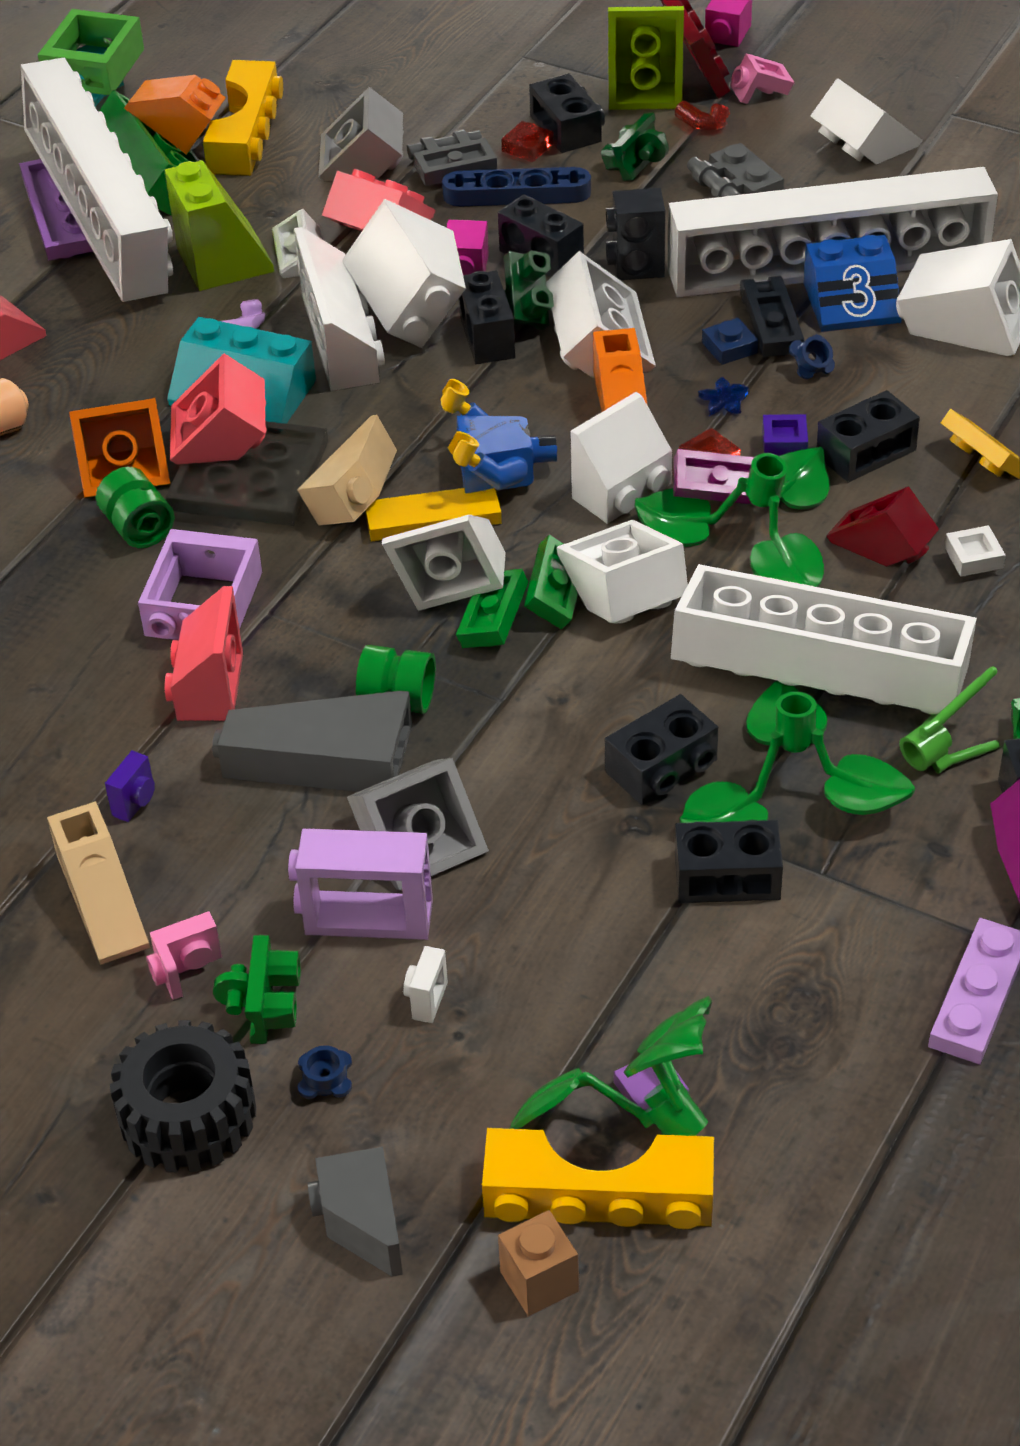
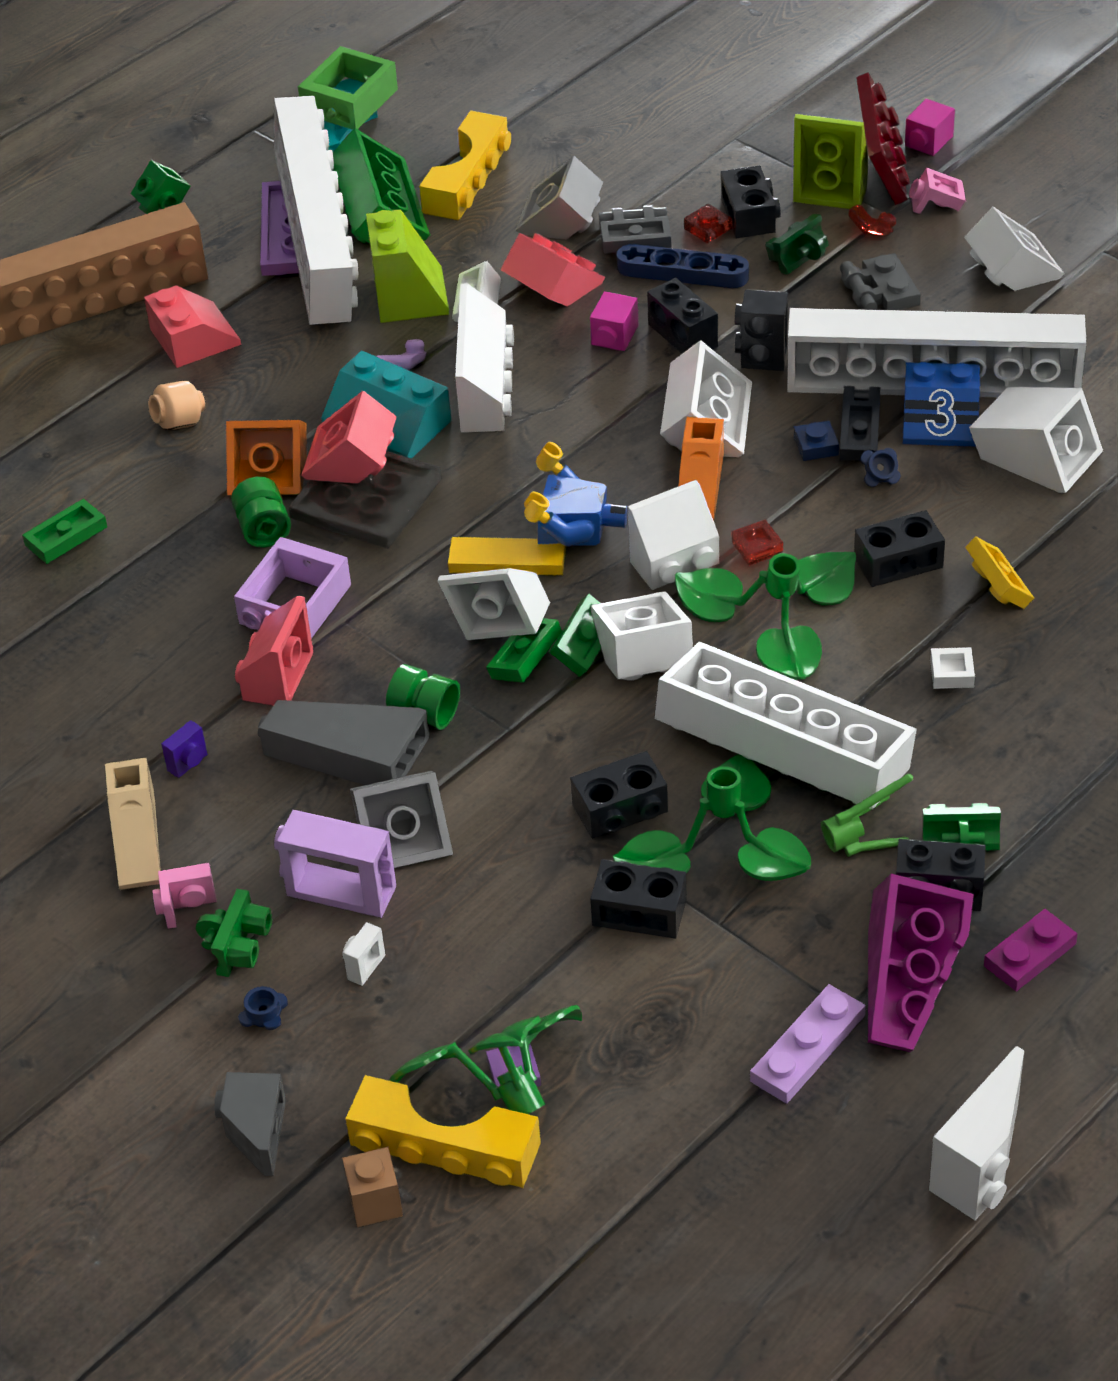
camera: 15 degrees right, 0 degrees up
black tyre [110,1020,256,1173] -> none
orange slope [124,75,226,155] -> none
tan slope [297,415,397,526] -> none
white slope [343,199,466,348] -> none
black brick [458,270,515,365] -> none
dark green hips [503,250,554,330] -> none
plate [673,449,754,505] -> none
clear blue plant [698,377,749,416] -> none
dark purple plate [762,414,808,456] -> none
dark red slope [826,486,939,567] -> none

